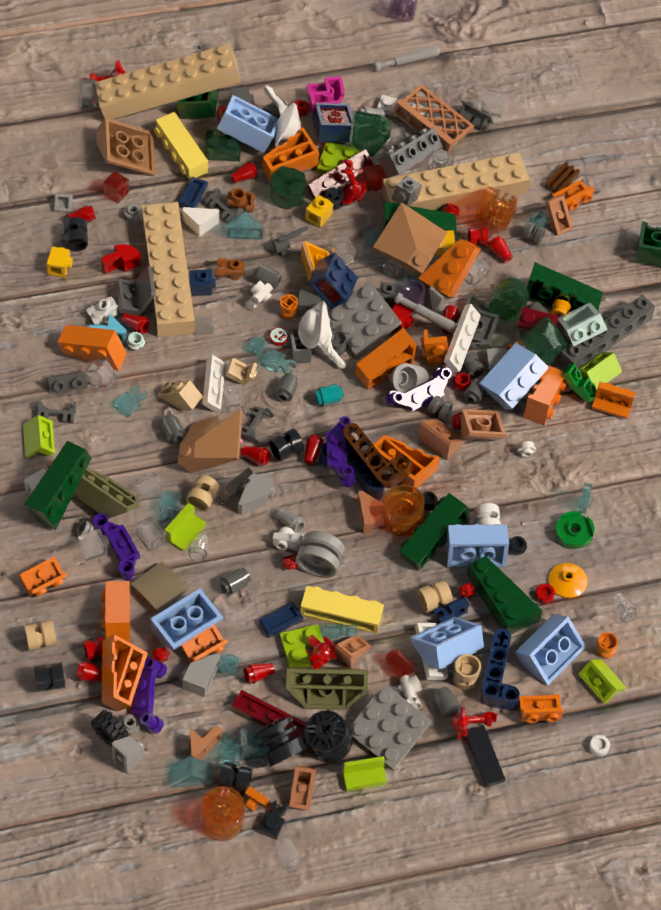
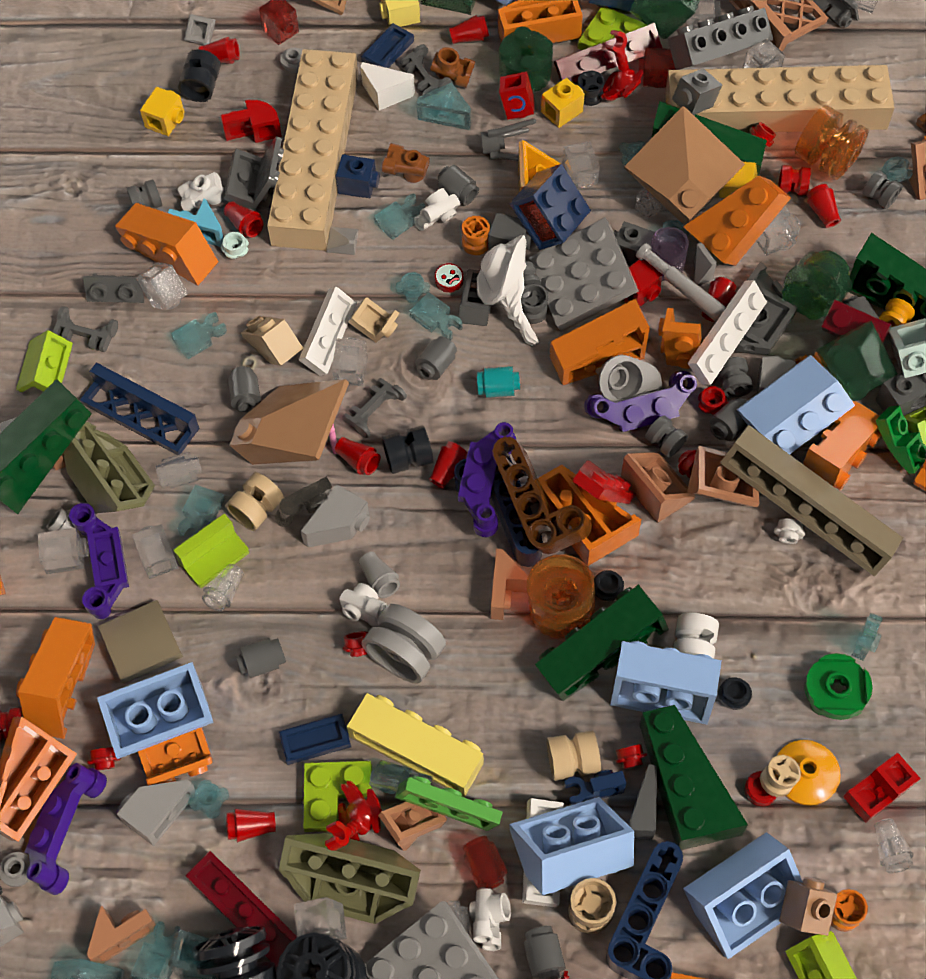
camera: 20 degrees right, 5 degrees up
none -> dark blue fence [80,362,200,456]
none -> dark grey wheel [126,179,163,208]
none -> clear brick [294,897,347,941]
none -> clear light blue plate [374,193,425,240]
none -> bright green plate [395,776,503,831]
none -> red brick [499,71,535,120]
none -> red wing [572,460,636,504]
none -> dark grey slope [628,764,657,840]
none -> dark tan brick [720,425,903,577]
none -> tan wheel [760,755,801,797]
none -> medium nougat brick [779,877,837,936]
none -> red slope [843,753,921,823]

